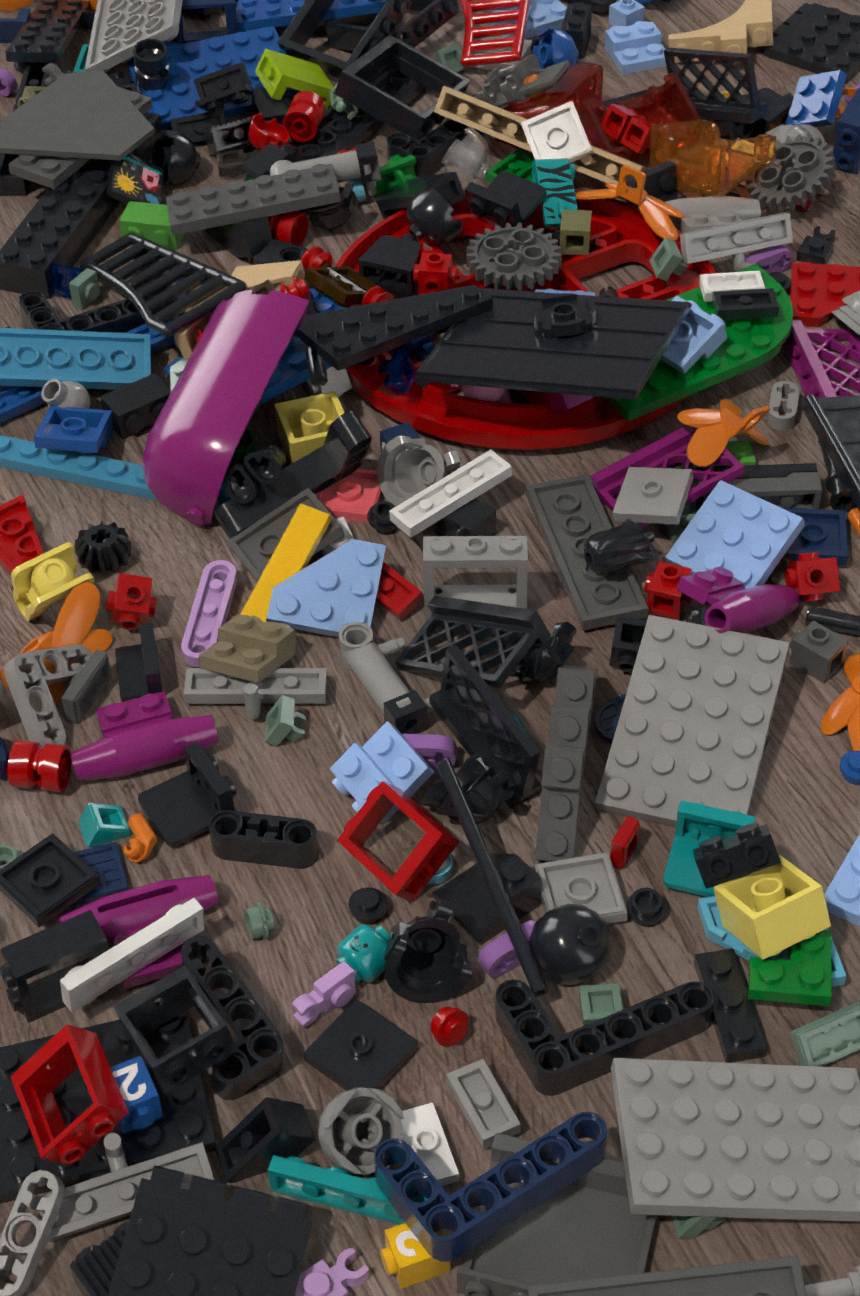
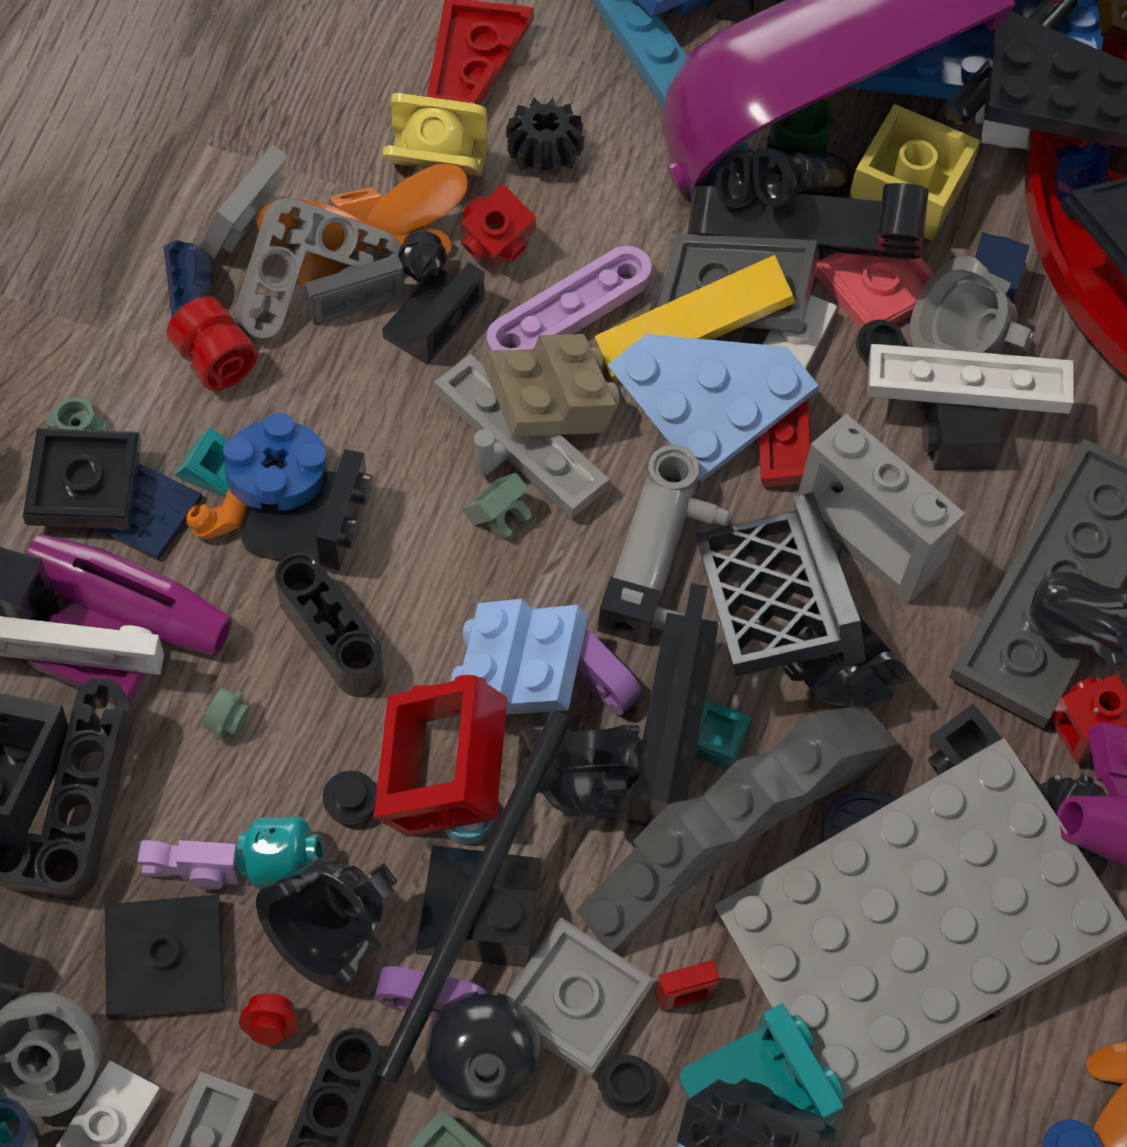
camera: 40 degrees right, 15 degrees up
magenta plate [70,691,219,781] -> none
none -> blue plate [223,413,327,510]
none -> black plate [398,231,447,281]

